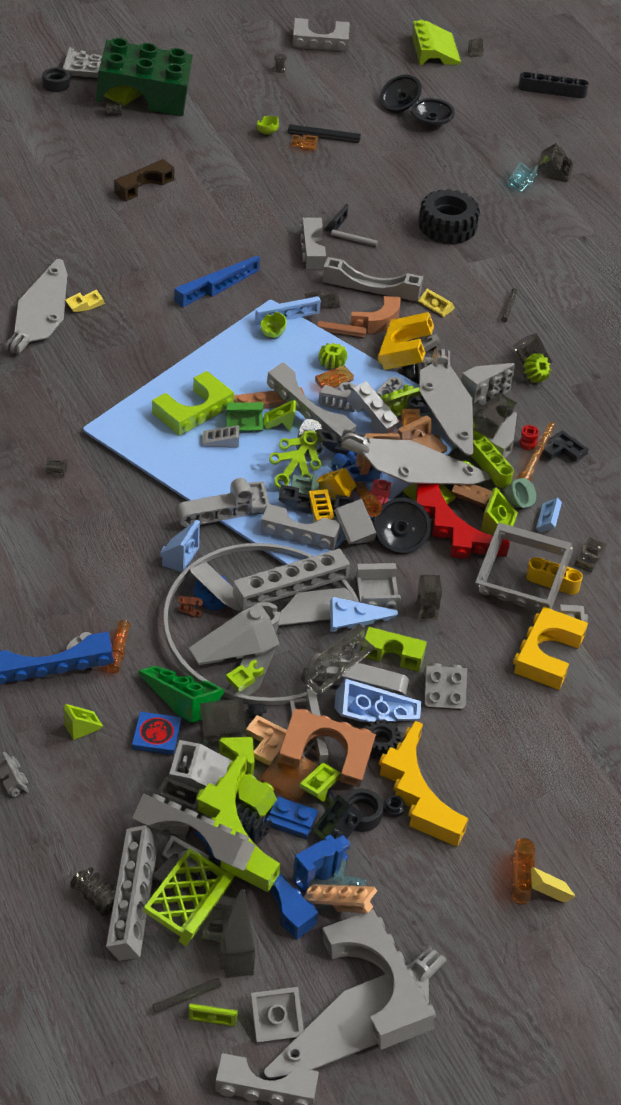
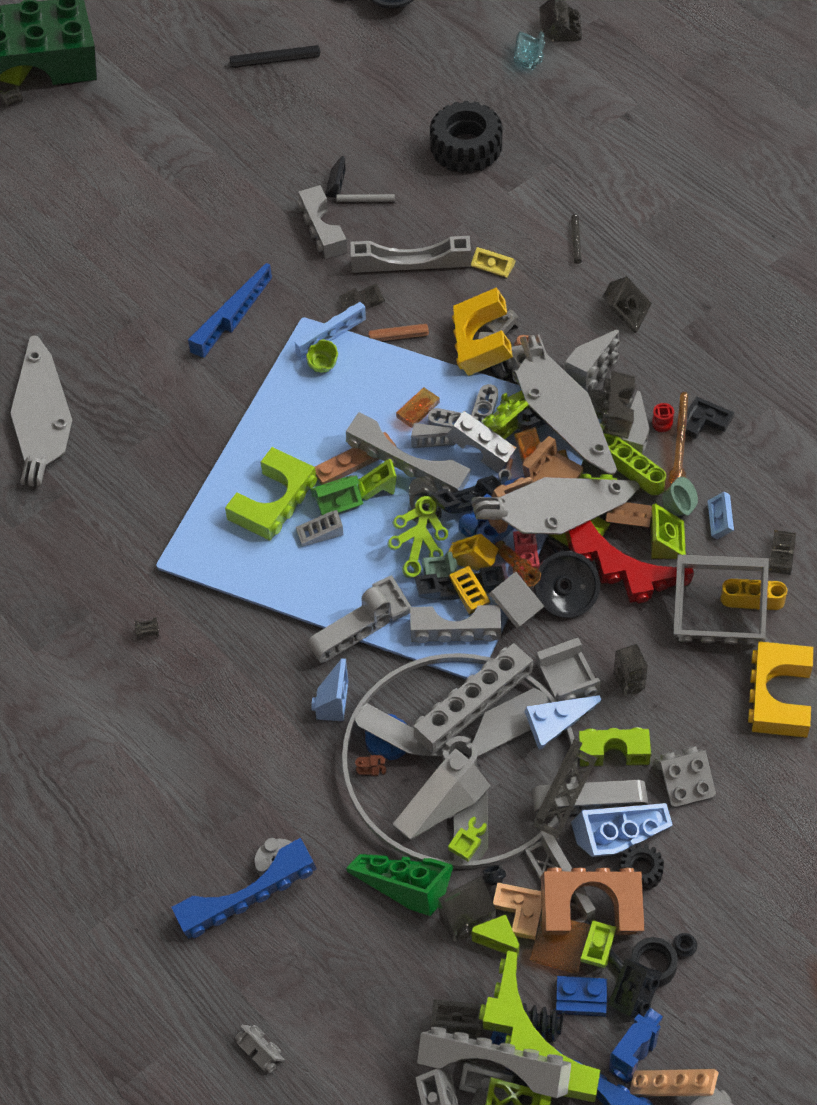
camera: 10 degrees left, 10 degrees up
lime slope [63,704,103,740] -> none
light yellow slope [65,290,105,312] -> none
clear orange pin [106,620,131,674] -> none
dark brown arch [114,159,174,202] -> none
tile [132,712,182,755] -> none
light grey slope [169,740,232,795] -> none
lime slope [238,773,277,818] -> none
lime hair [256,116,279,135] -> none
clear orange plate [292,135,318,150] -> none
lime gear [318,342,348,370] -> none
clear light blue bracket [333,859,366,886] -> none
nougat arch [350,296,401,334] -> none
yellow arch [379,721,468,847] -> none
lime gear [523,354,552,383] -> none
light grey bracket [559,604,588,622] -> none

